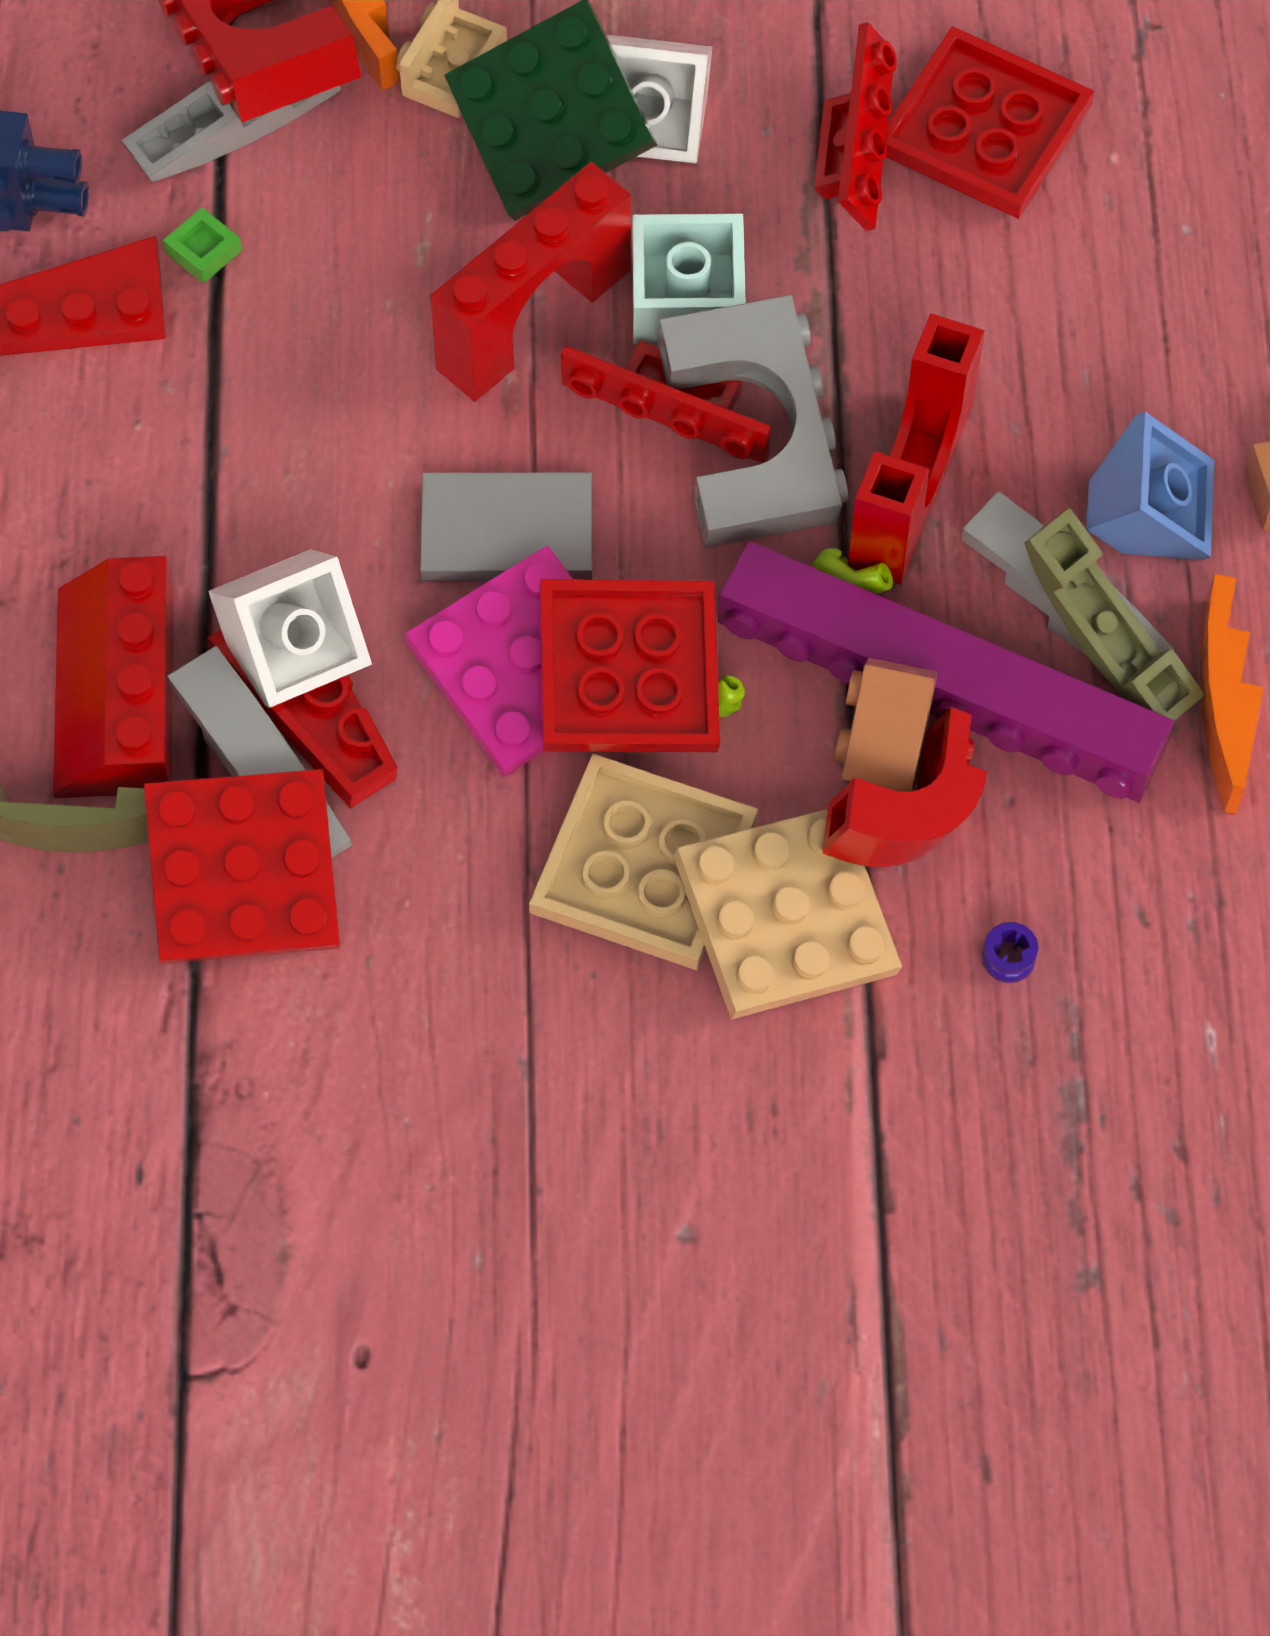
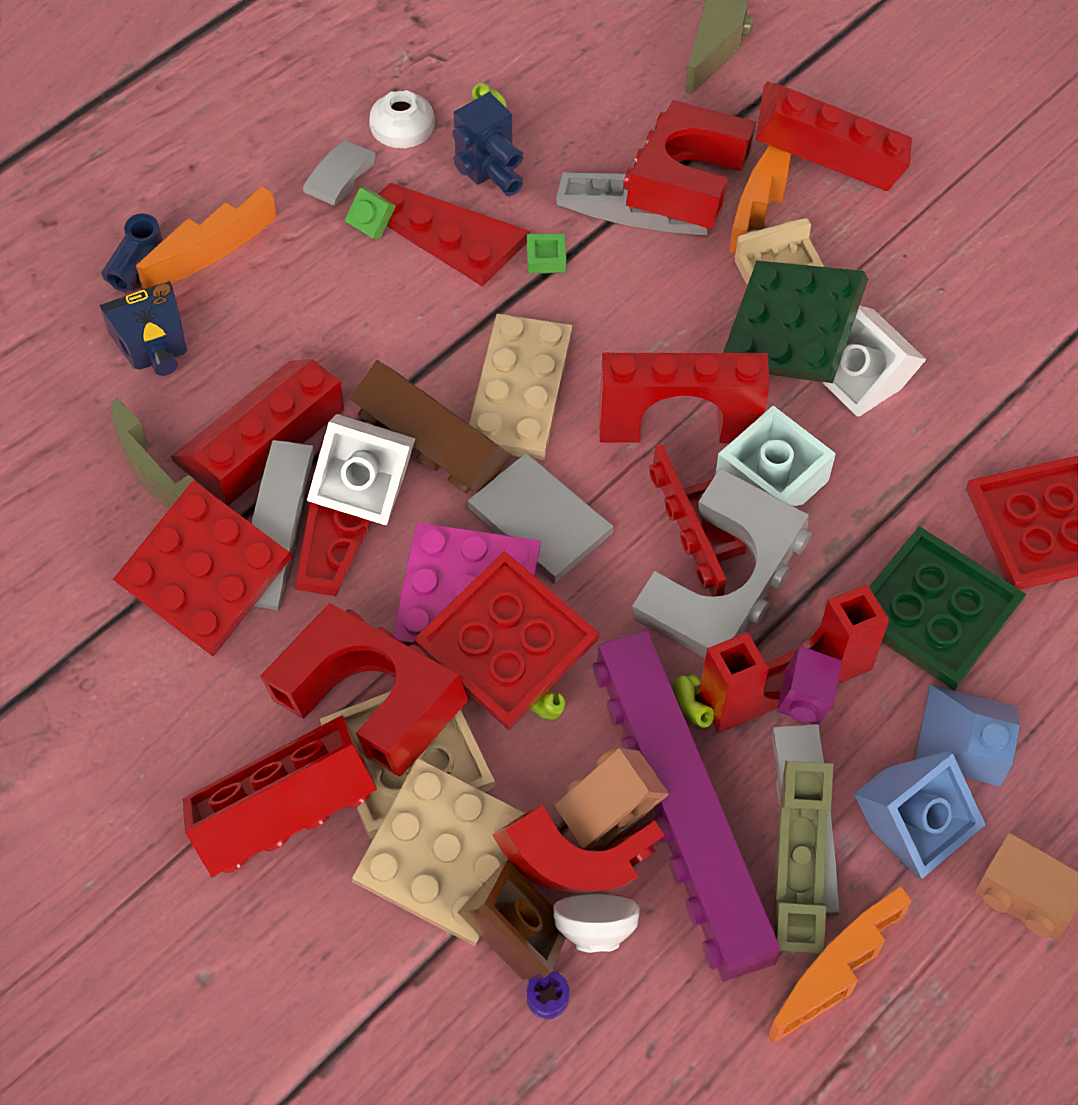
camera: 45 degrees right, 5 degrees down
red bracket [814,22,897,231] -> none
none -> red slope [183,715,377,878]
none -> red arch [260,603,468,777]
none -> reddish brown brick [350,359,511,494]
none -> reddish brown slope [458,859,566,979]
none -> tan plate [469,314,573,461]
none -> white piece [554,893,639,953]
none -> magenta brick [777,646,842,726]
none -> dark green plate [869,526,1027,690]
none -> medium blue slope [914,684,1020,787]

